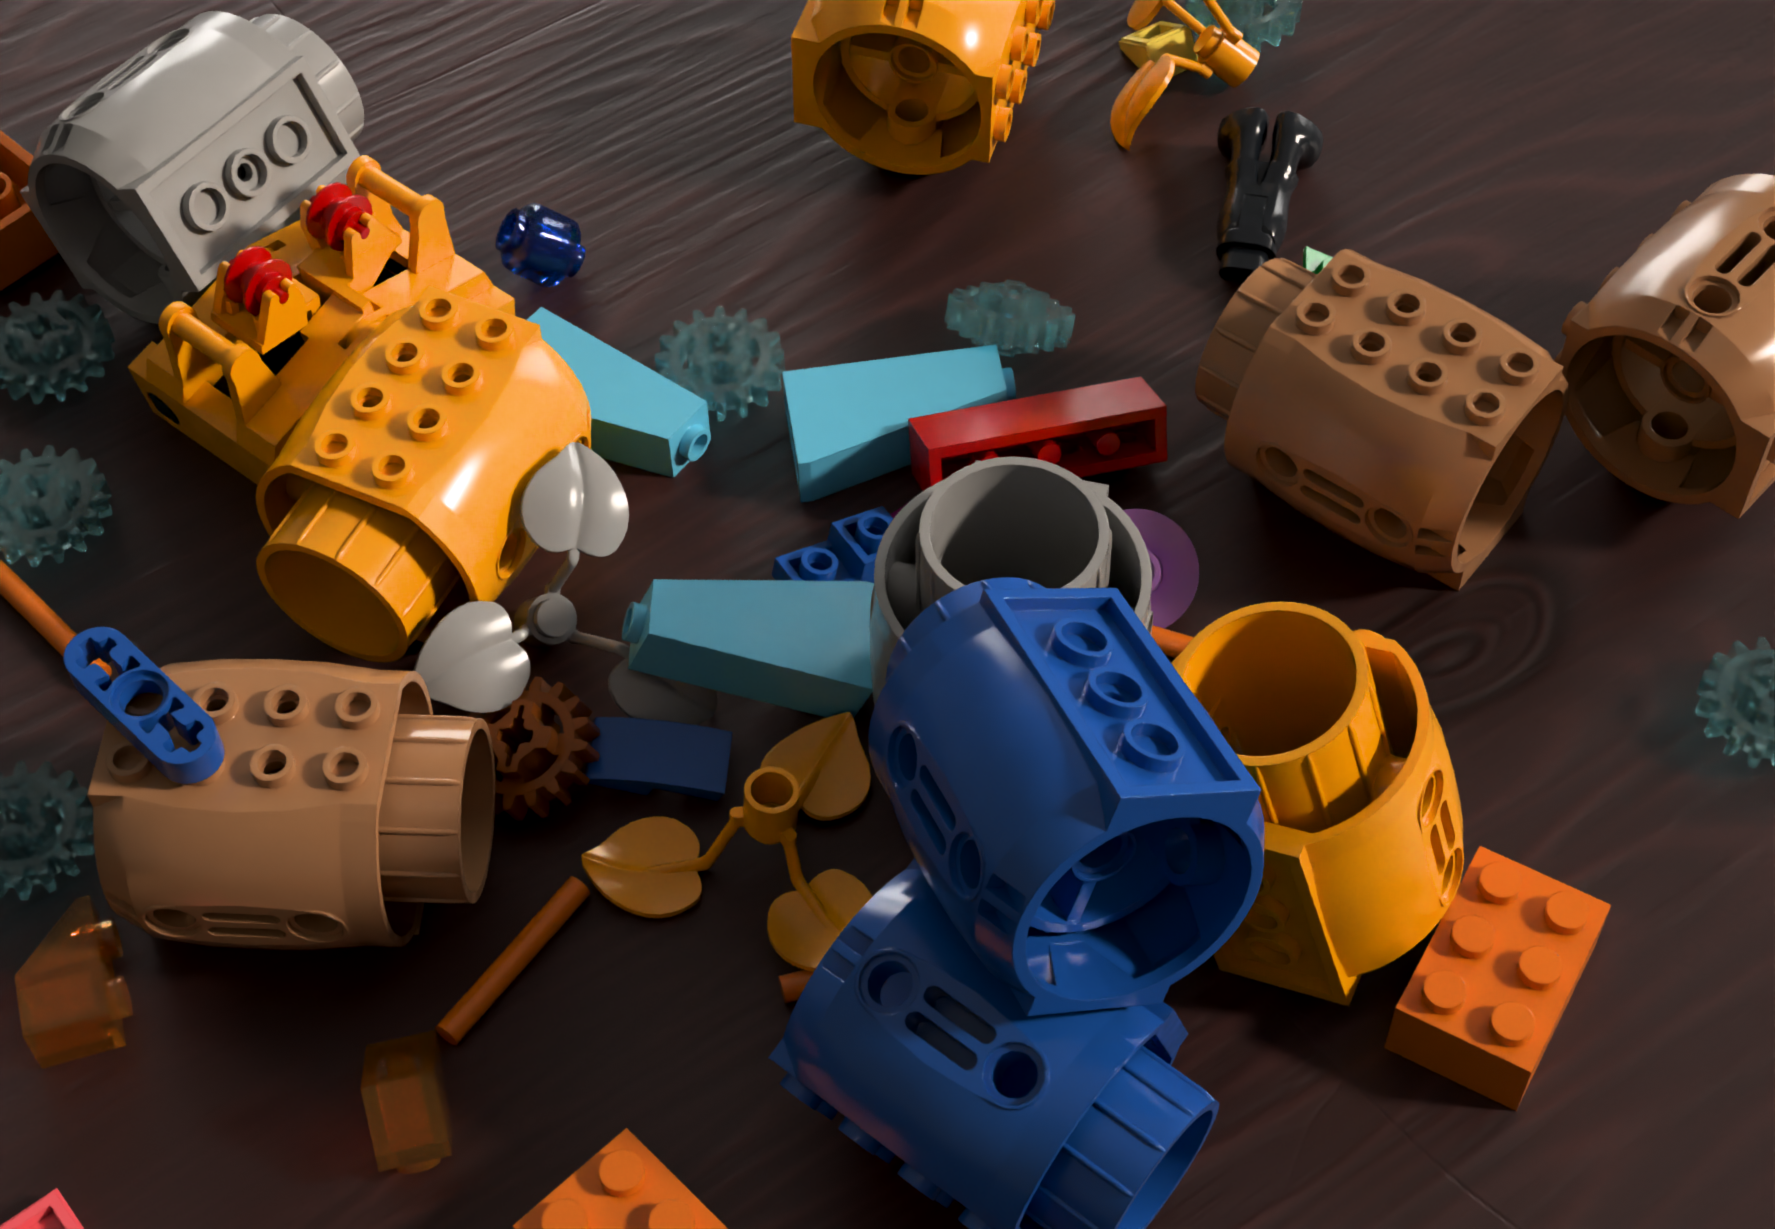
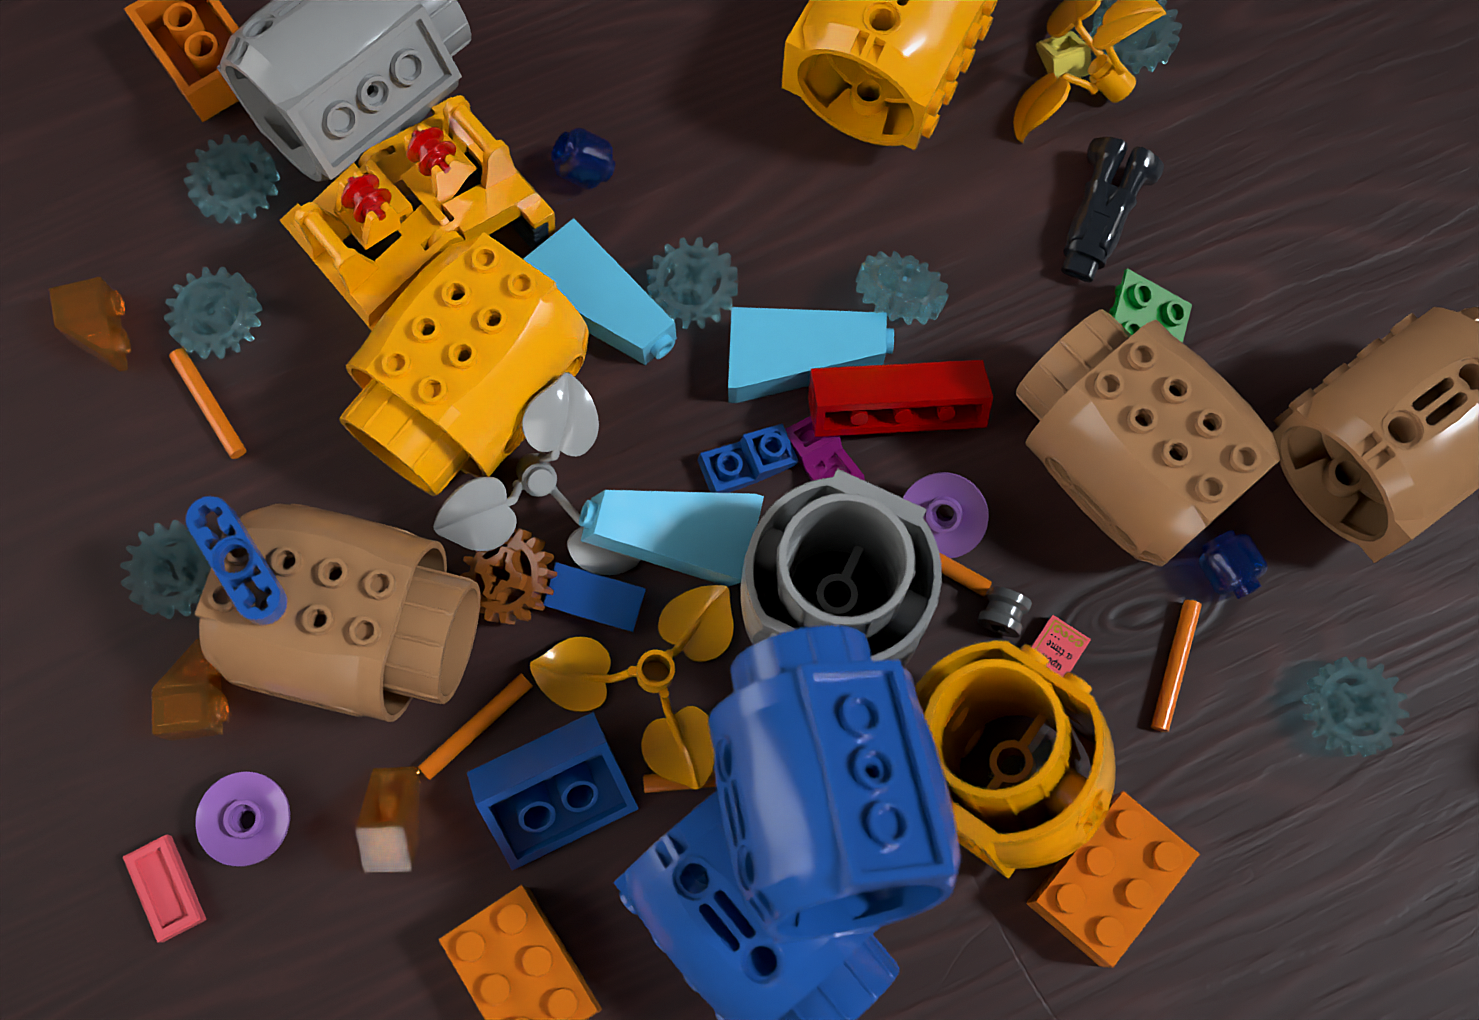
camera: 10 degrees right, 20 degrees up
none -> medium lavender dish [195,772,290,867]
none -> blue slope [467,712,639,871]
none -> orange bar [1151,600,1202,732]
none -> clear blue head [1198,530,1268,600]

